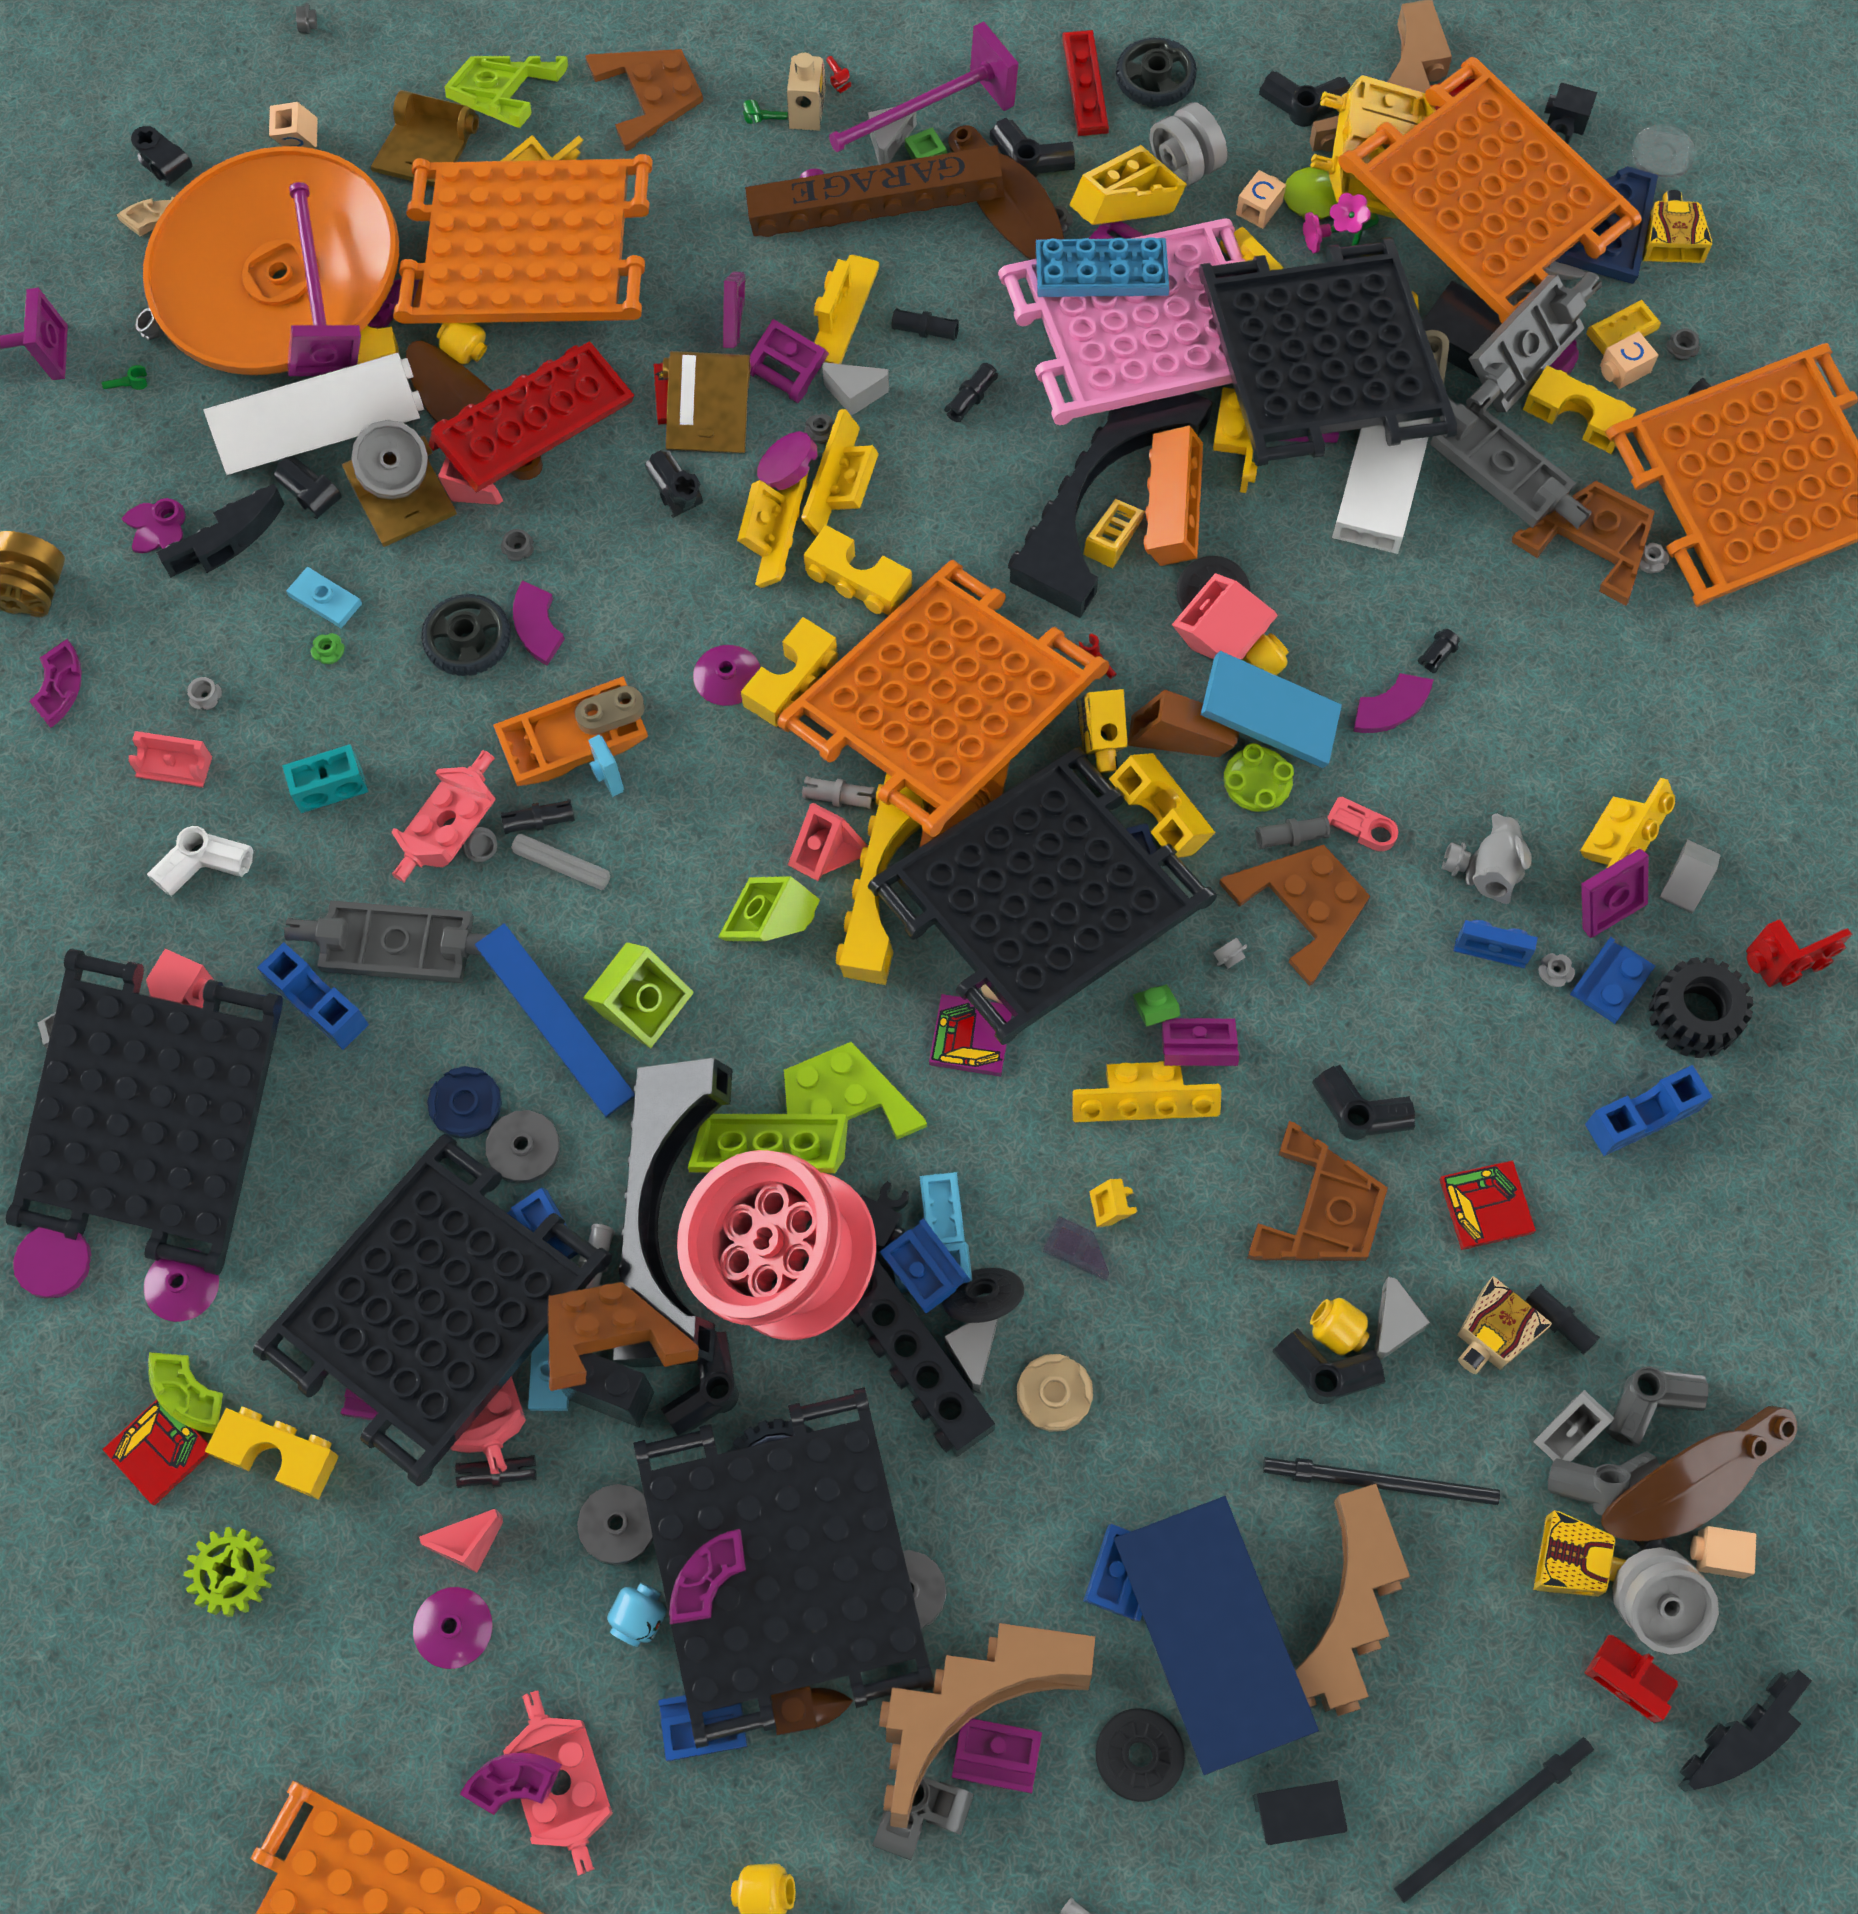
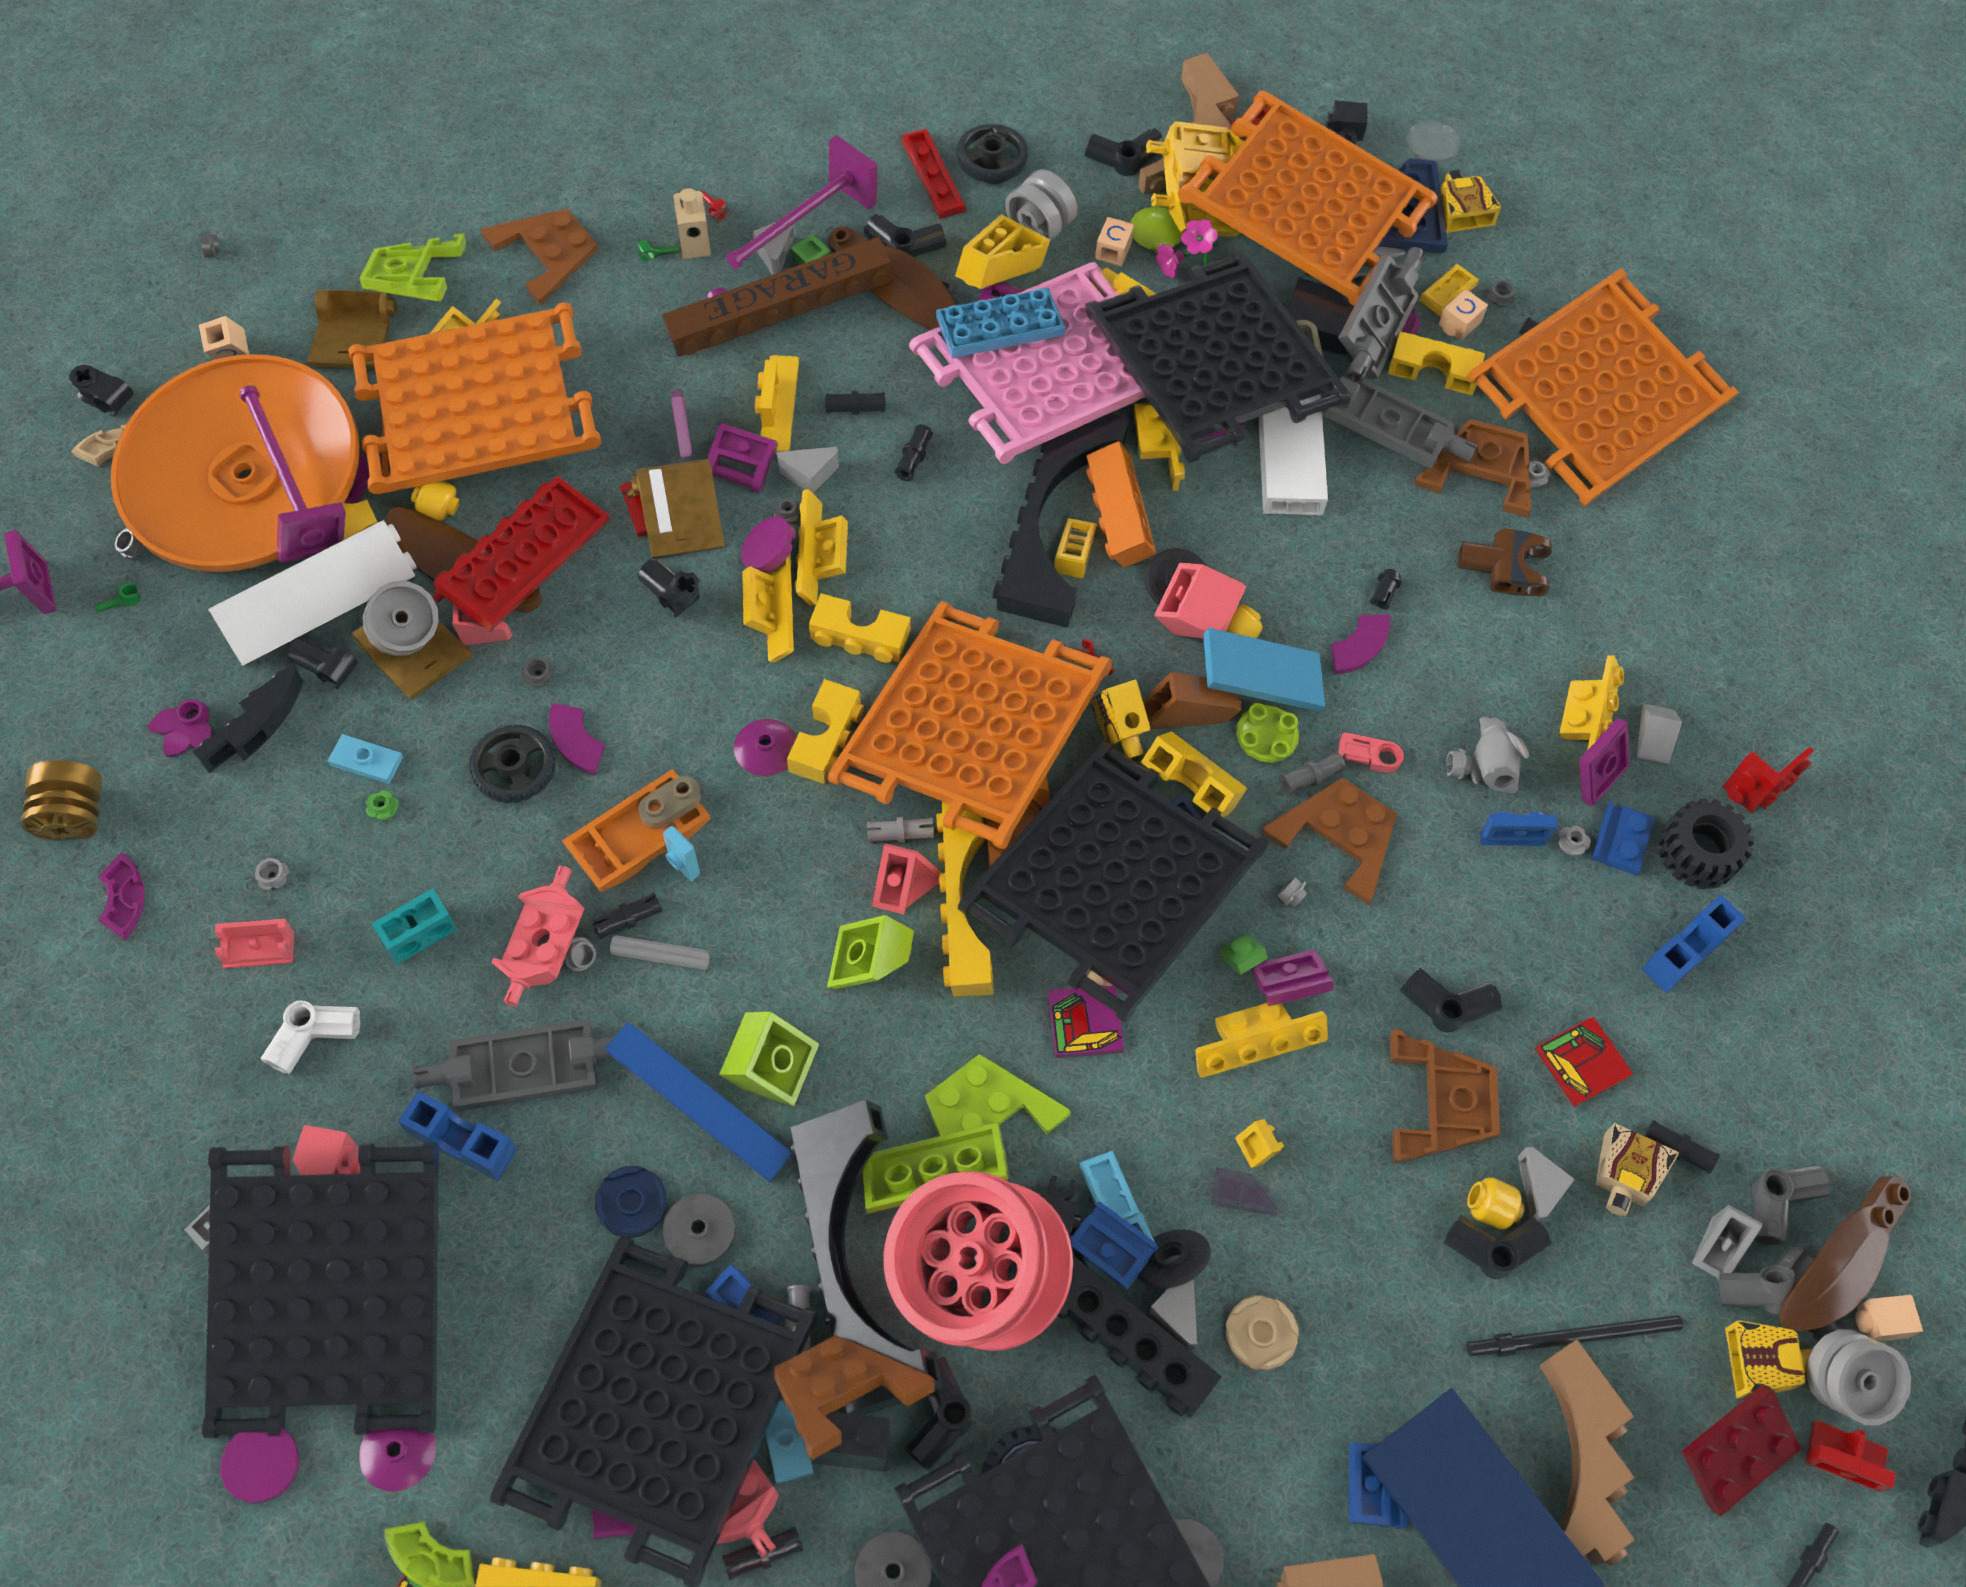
camera: 20 degrees left, 5 degrees down
none -> reddish brown connector [1457,529,1552,596]
none -> dark red plate [1681,1385,1801,1516]

